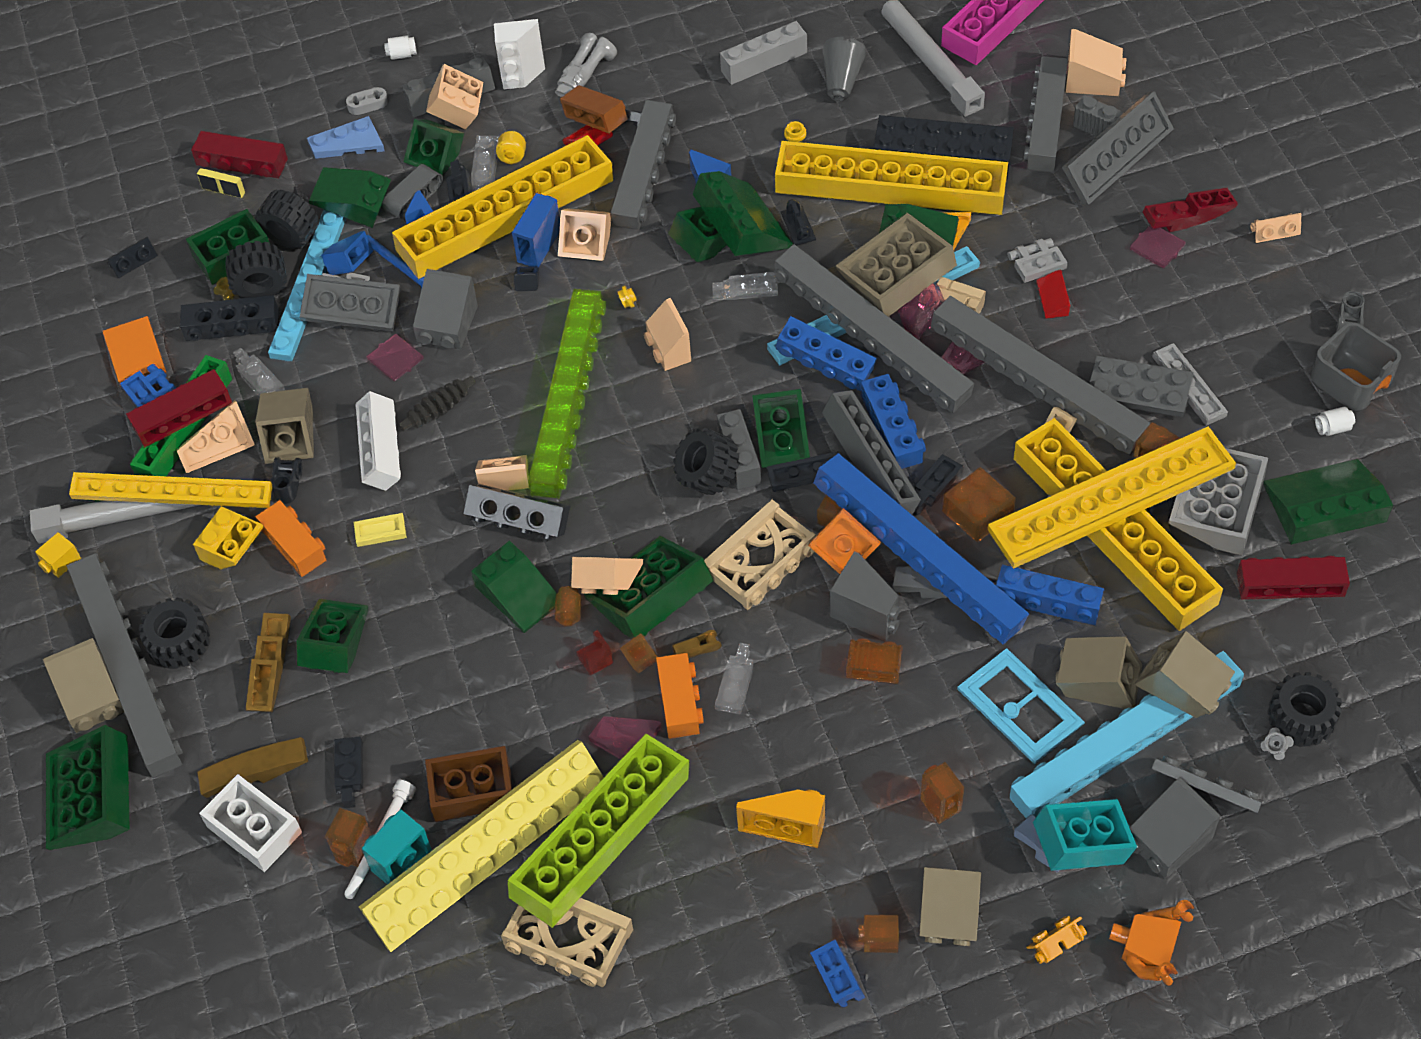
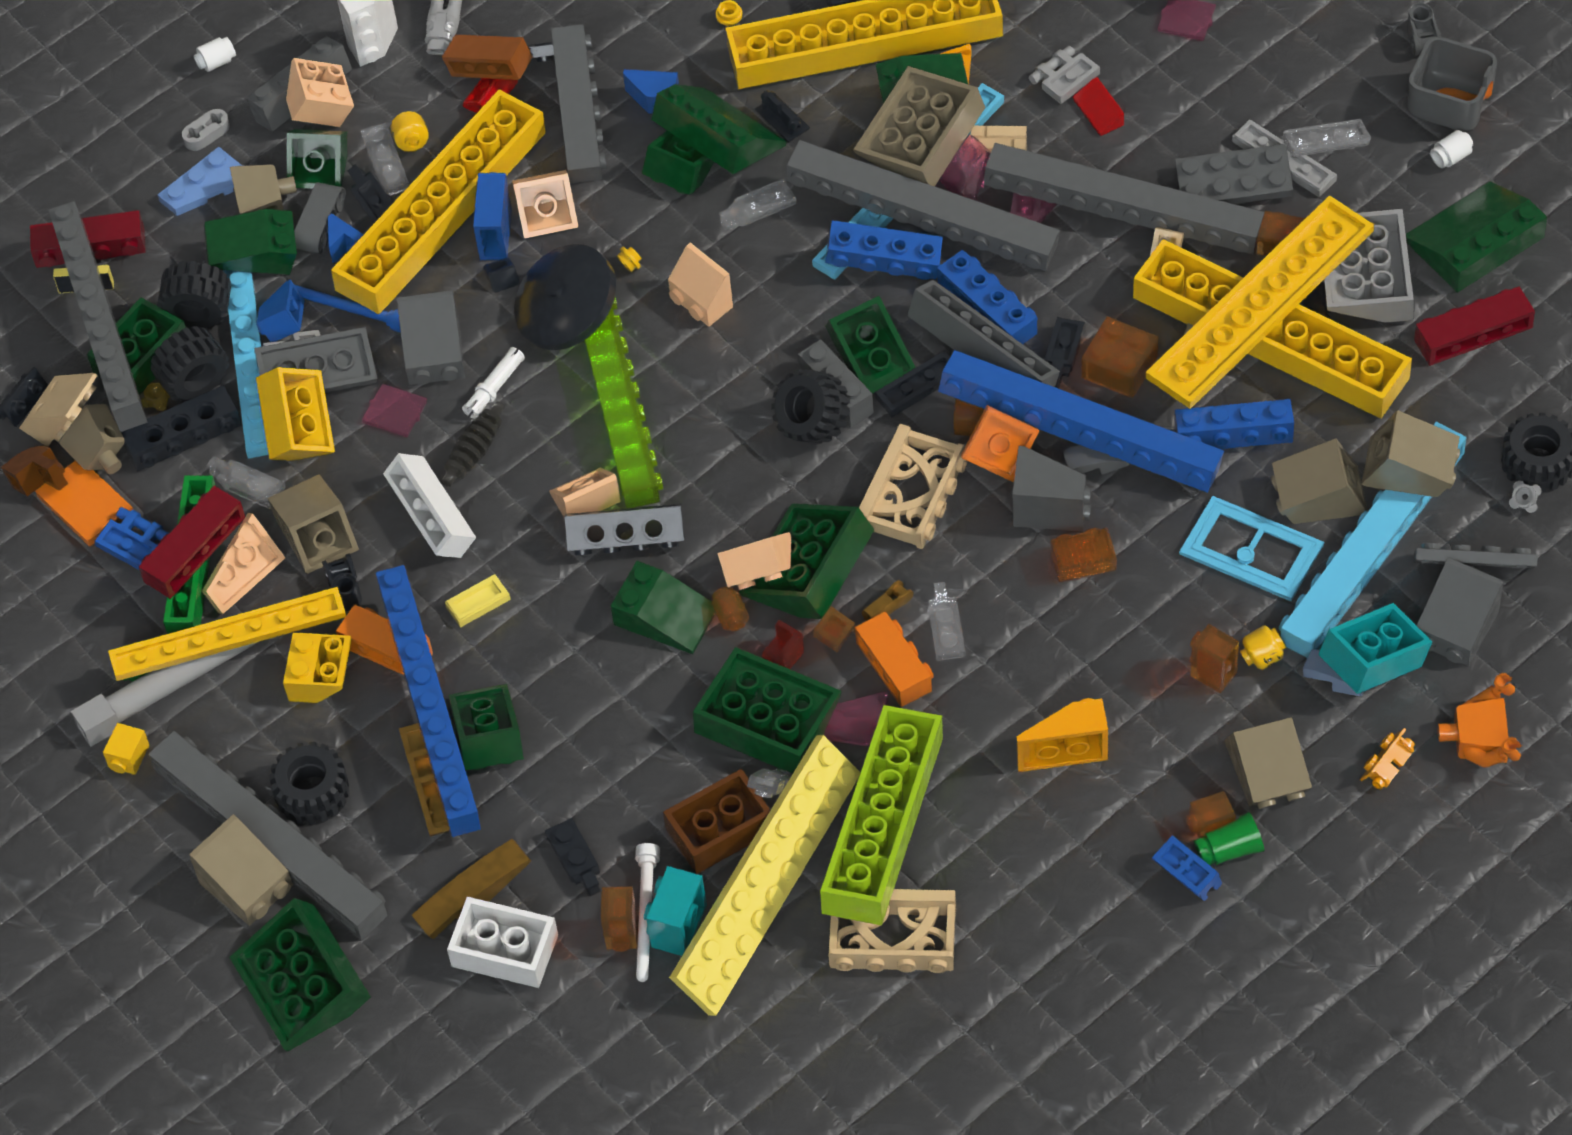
camera: 20 degrees left, 0 degrees up
none -> reddish brown brick [1,446,68,497]
none -> tan slope [19,373,98,447]
none -> dark grey brick [49,201,148,432]
none -> dark tan torso [59,404,124,474]
none -> dark tan torso [230,165,297,214]
none -> yellow slope [256,367,335,461]
none -> blue brick [376,565,481,837]
none -> white pin [462,347,525,419]
none -> black dish [514,244,616,350]
none -> dark green slope [693,647,841,774]
none -> clear hinge [747,768,791,798]
none -> green plant [1193,812,1265,865]
none -> yellow head [1240,625,1287,670]
none -> clear plate [1282,119,1371,157]

